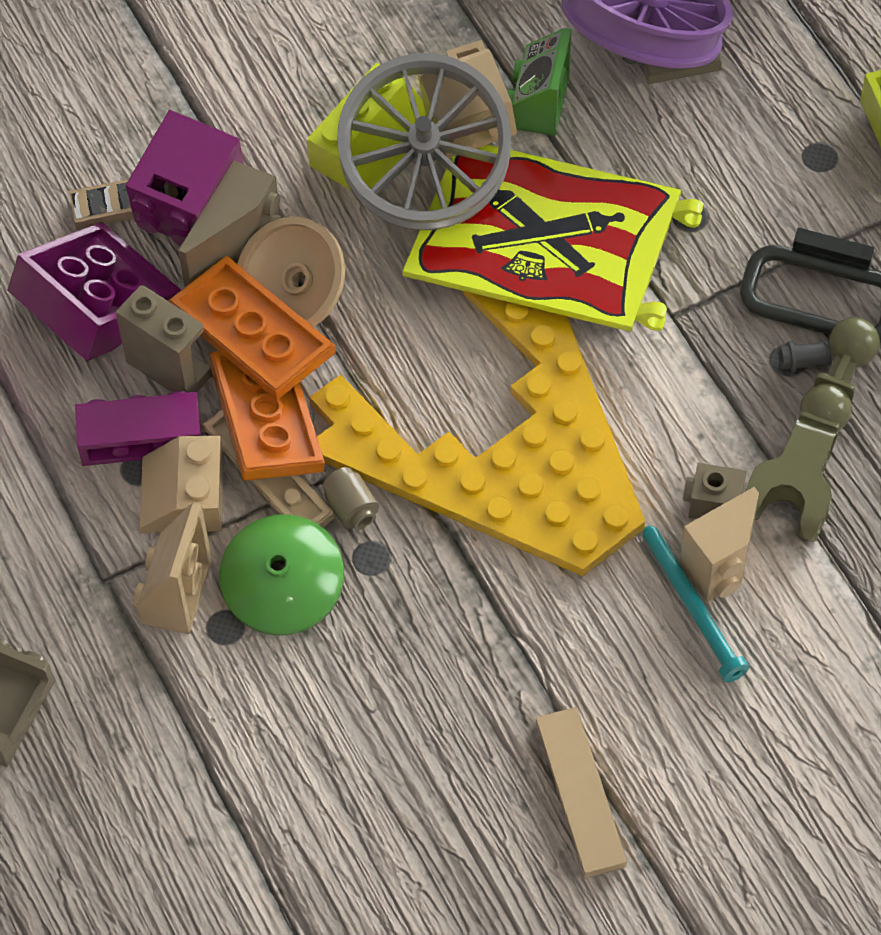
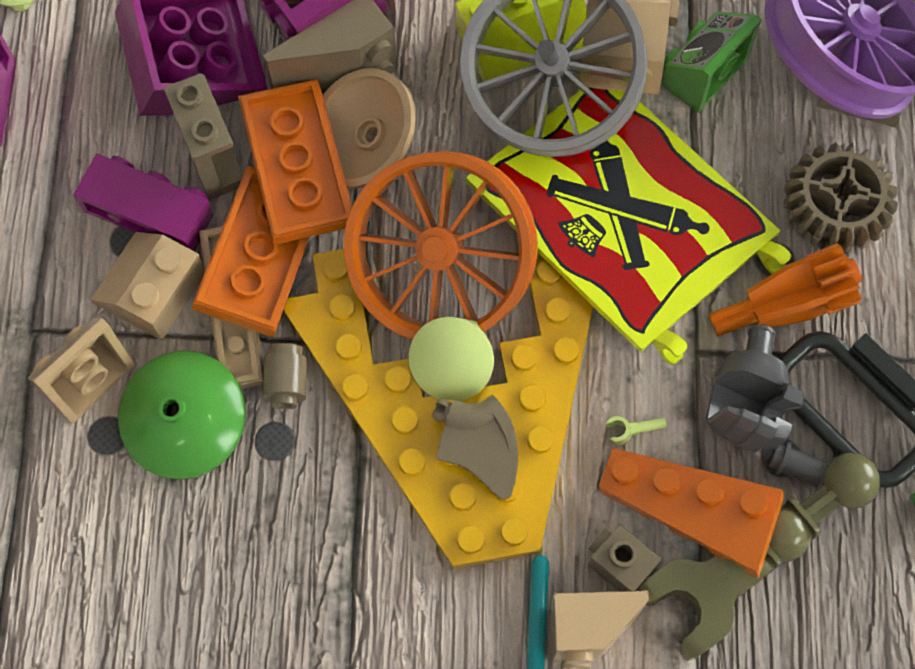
camera: 30 degrees right, 10 degrees up
none -> orange wheel [344,151,538,340]
none -> yellowish green dish [409,316,494,401]
none -> dark tan arm [432,394,518,500]
none -> orange wing [598,448,784,579]
none -> yellowish green hand [606,416,667,446]
none -> dark grey piece [706,325,804,452]
none -> orange piece [708,243,862,337]
none -> dark tan gear [784,142,898,253]

